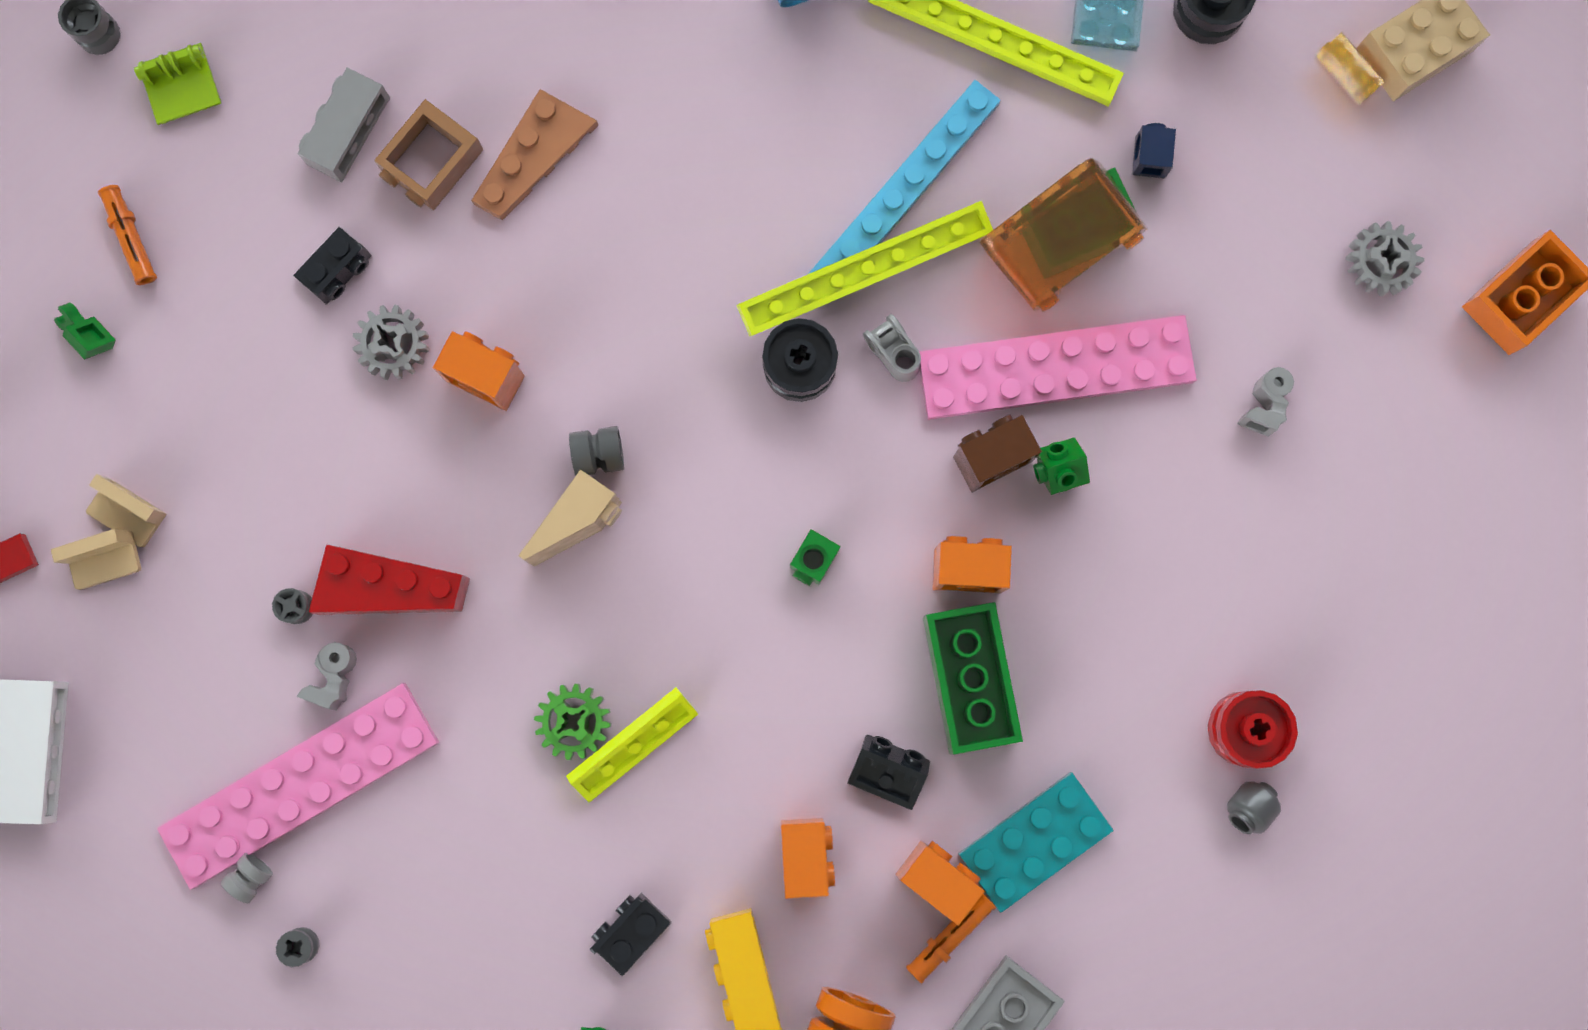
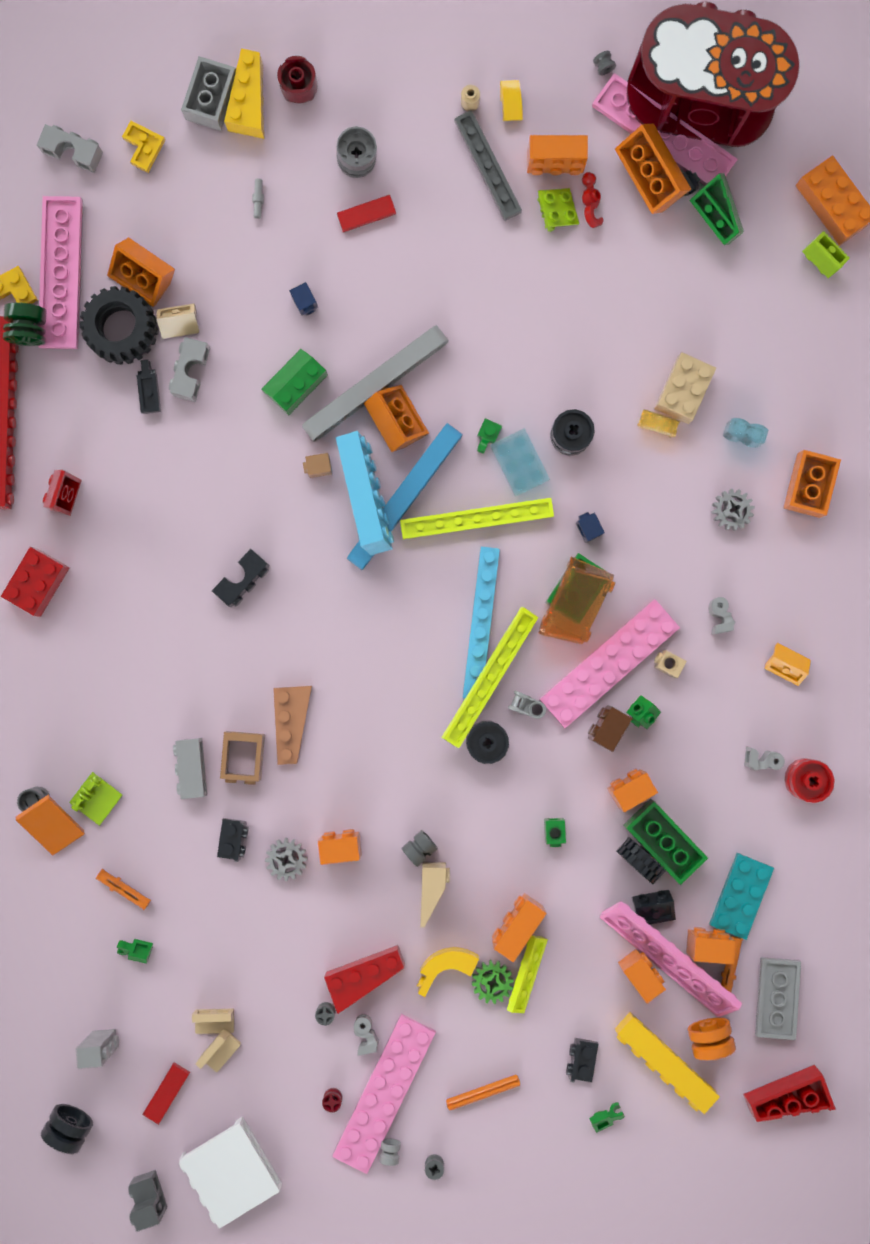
camera: 30 degrees left, 5 degrees up
dark grey head [1227,782,1281,835] -> none
none -> orange tile [15,795,85,856]
none -> dark red wheel [322,1088,343,1113]
none -> yellow arch [417,947,479,997]
none -> orange axle [446,1075,520,1111]
none -> orange brick [492,893,547,963]
none -> bright pink plate [600,901,742,1017]
none -> black wheel [616,837,666,885]
none -> tan brick [654,650,687,678]
none -> clear light blue brick [723,418,769,447]
none -> light grey leg [744,747,785,771]
none -> light orange panel [764,643,811,686]

